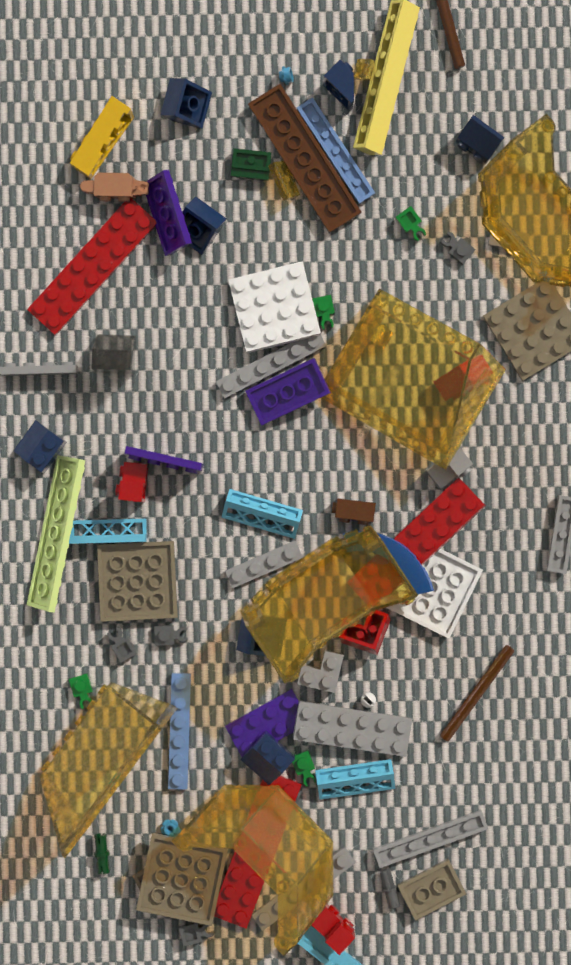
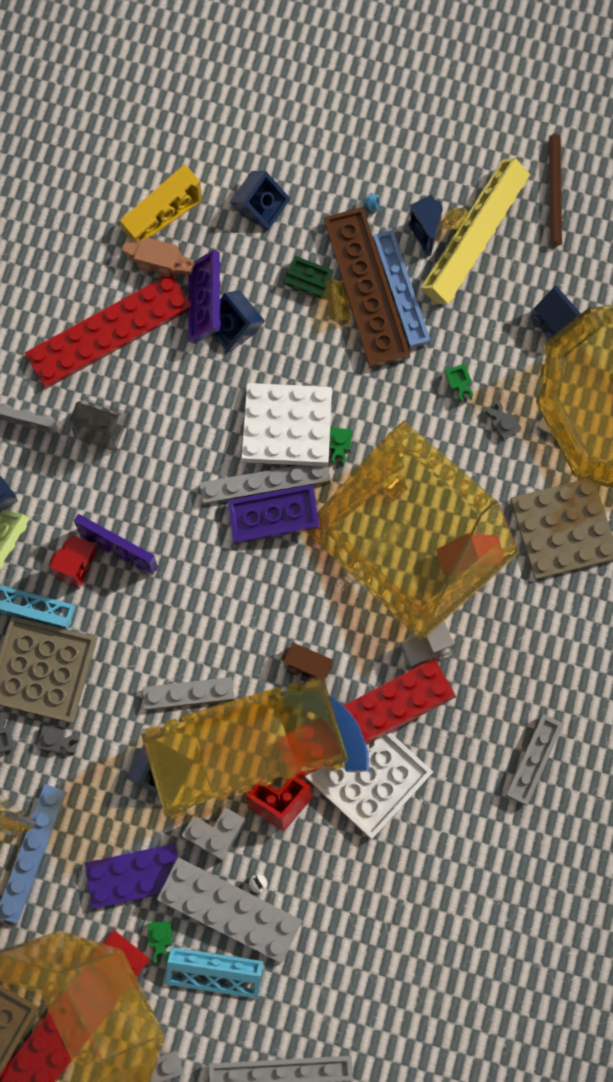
camera: 15 degrees right, 15 degrees down
medium azure fence [221,489,303,539] -> none
dark blue slope [240,731,295,785] -> none
reddish brown axle [440,645,514,742] -> none

